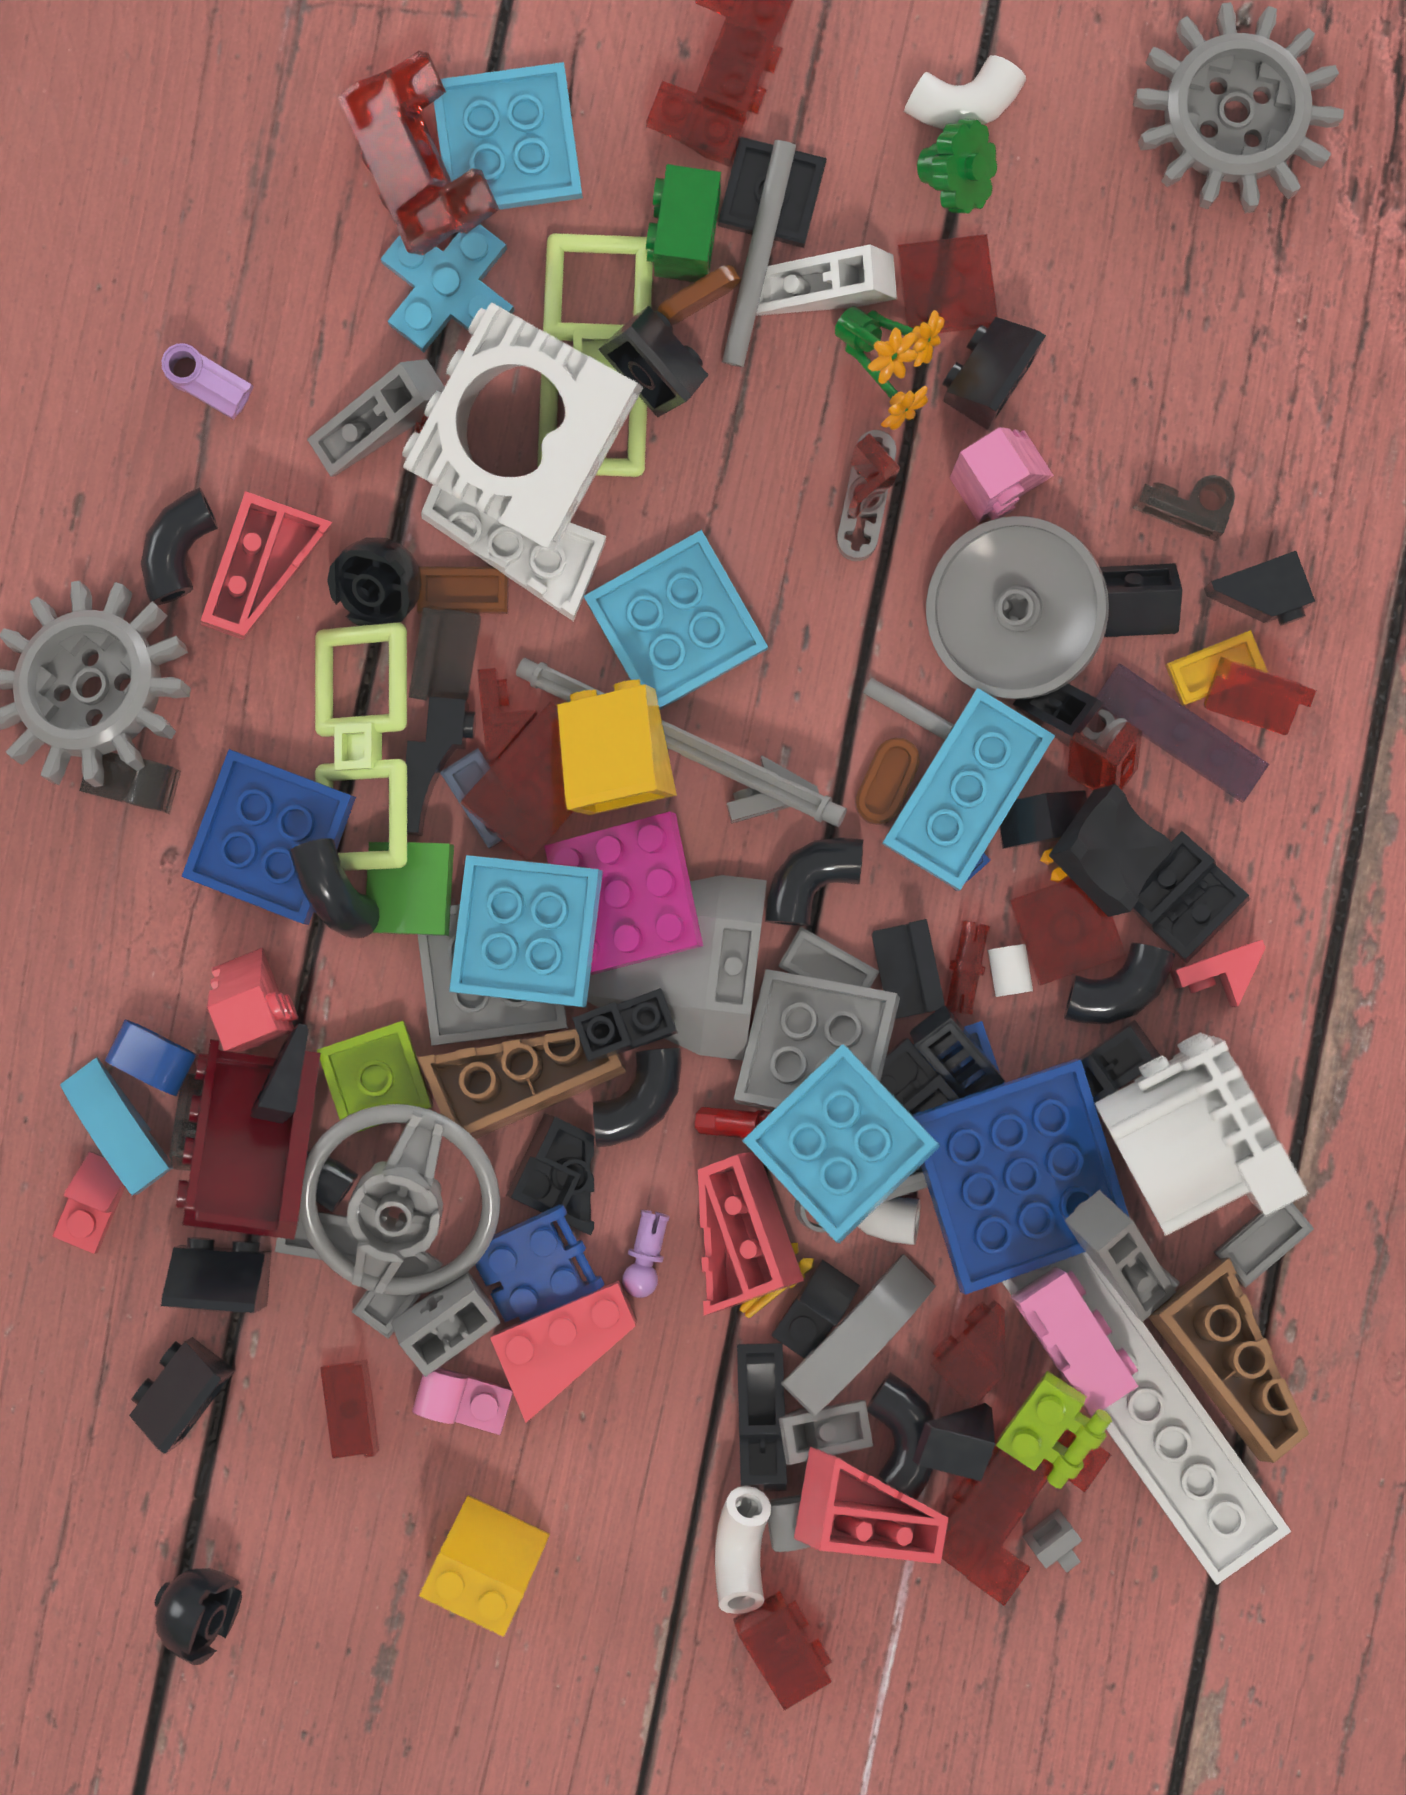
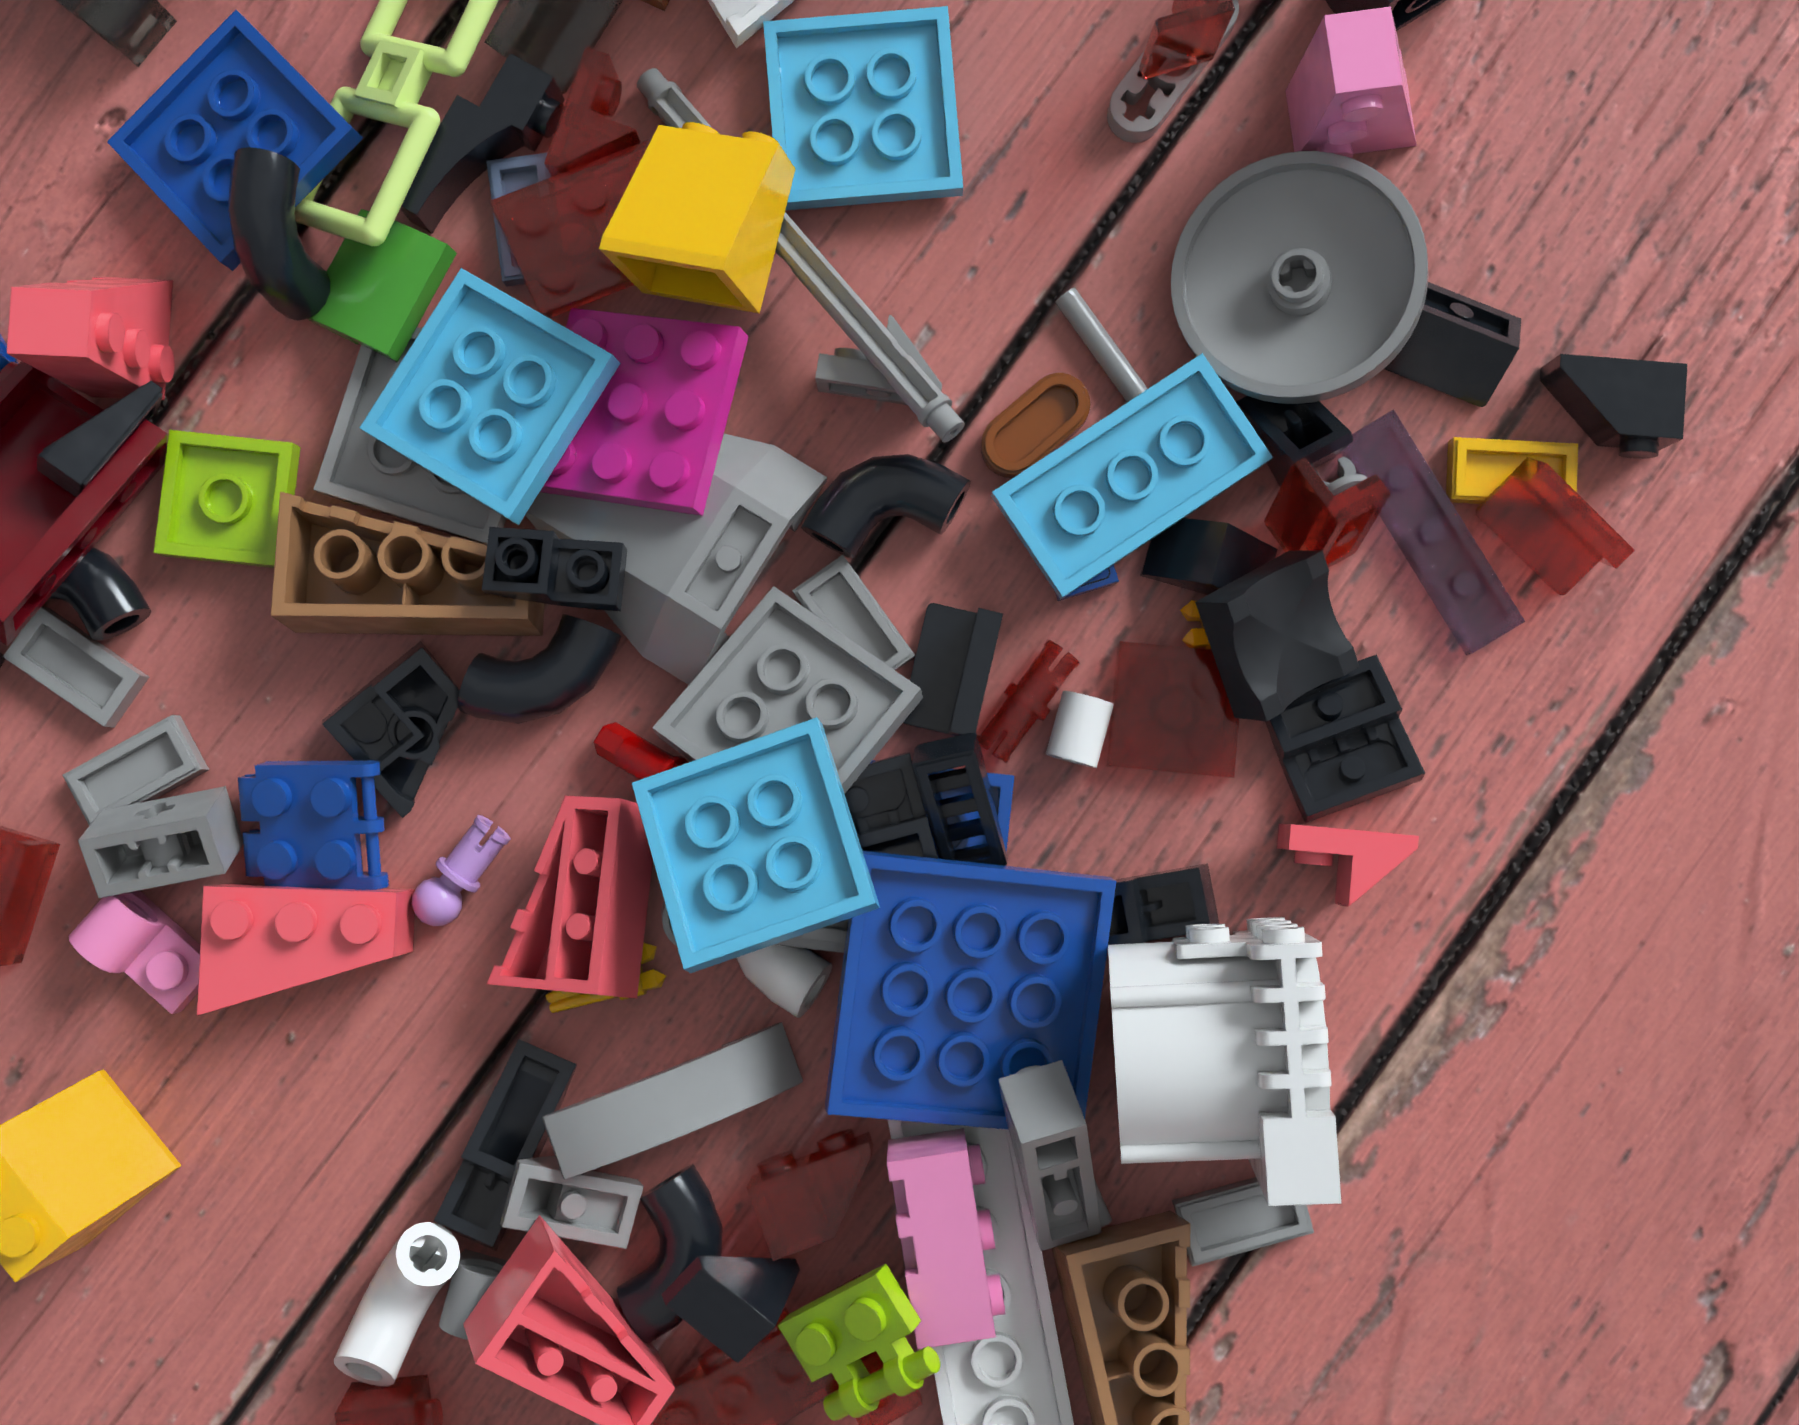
camera: 30 degrees right, 0 degrees up
light grey piece [299,1104,500,1295] -> none
black slope [771,1259,860,1358] -> none
black cylinder [1064,943,1175,1024] -> none
clear smoke plate [1132,475,1235,541] -> none

